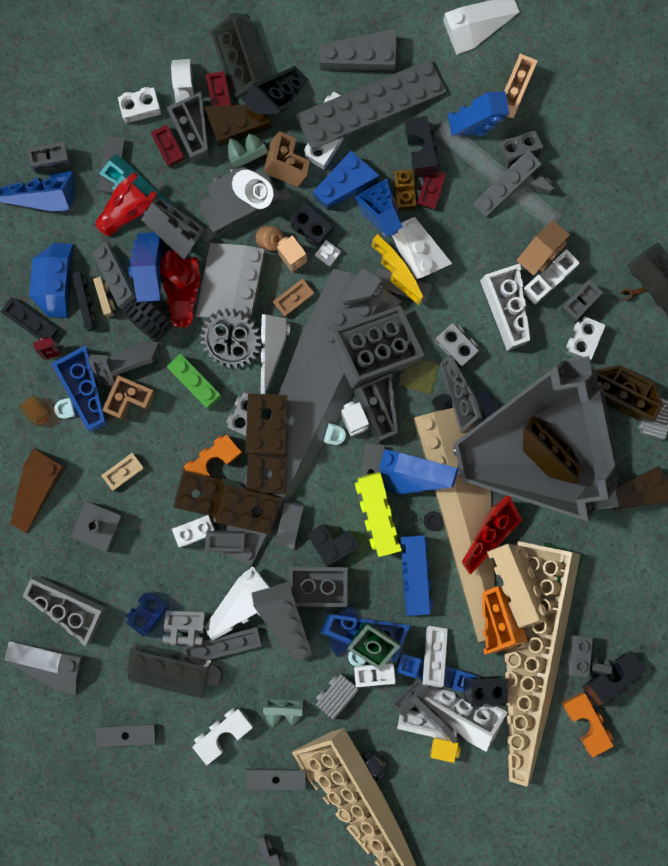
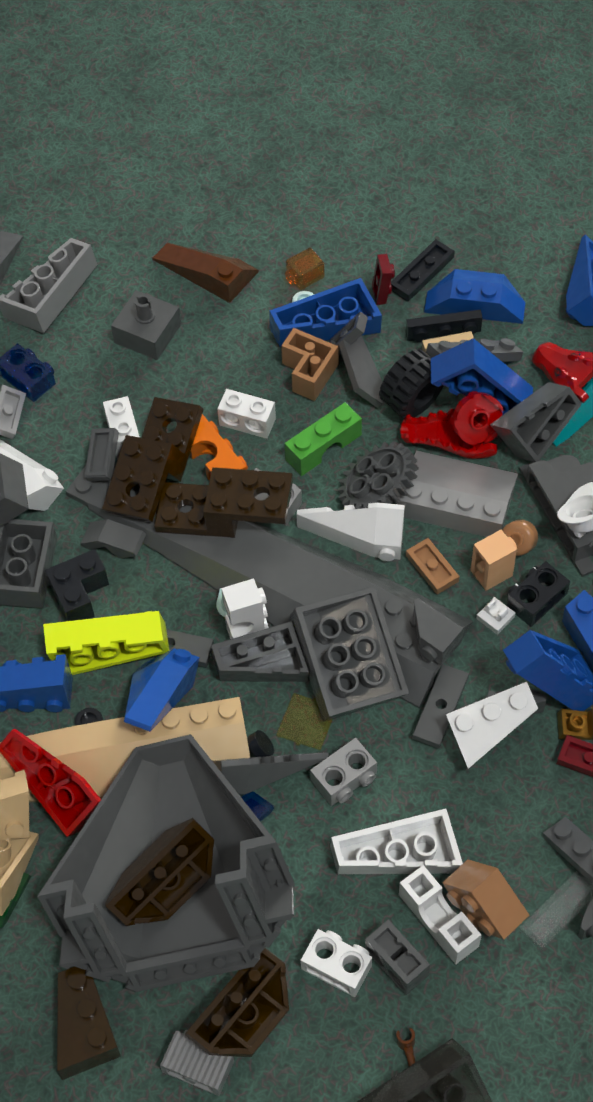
camera: 90 degrees right, 25 degrees down
tan plate [101,453,145,491] -> none
yellow slope [372,234,423,305] -> none
none -> white brick [217,389,276,439]

